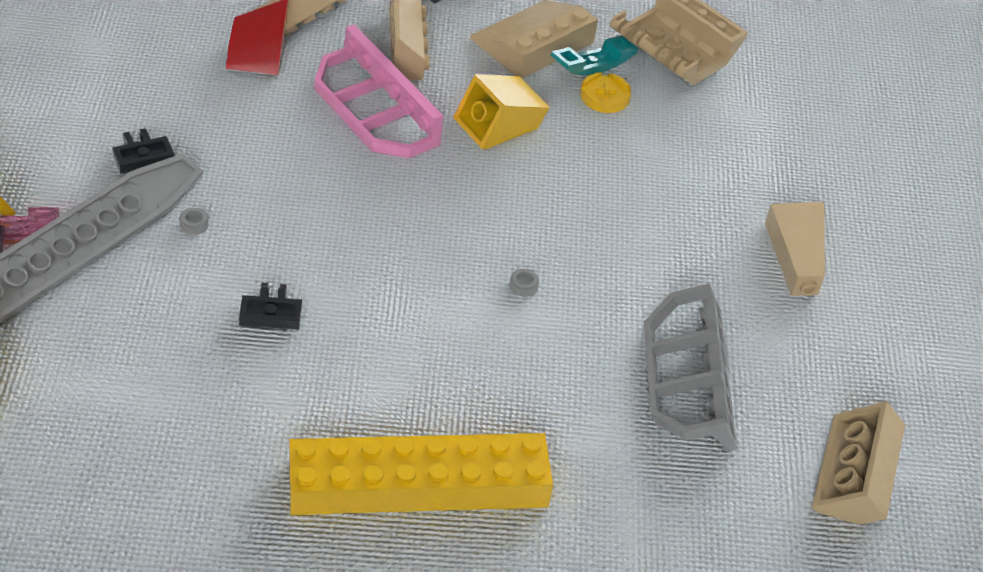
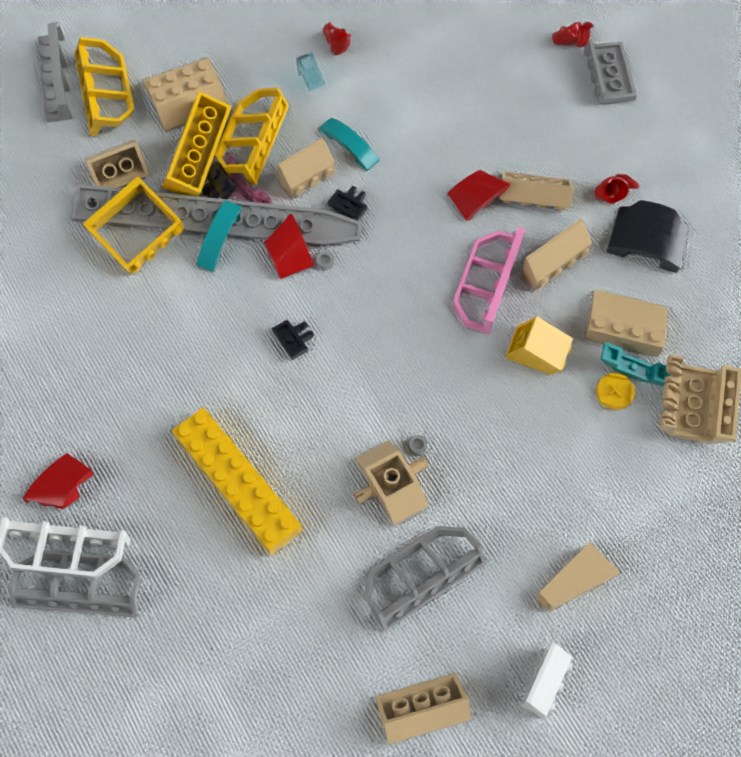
camera: 60 degrees right, 20 degrees up
none -> teal slope [196,200,242,272]
none -> red slope [264,213,314,279]
none -> tan slope [278,138,335,198]
none -> teal slope [319,118,379,171]
none -> tan slope [354,440,429,526]
none -> white slope [520,642,573,718]

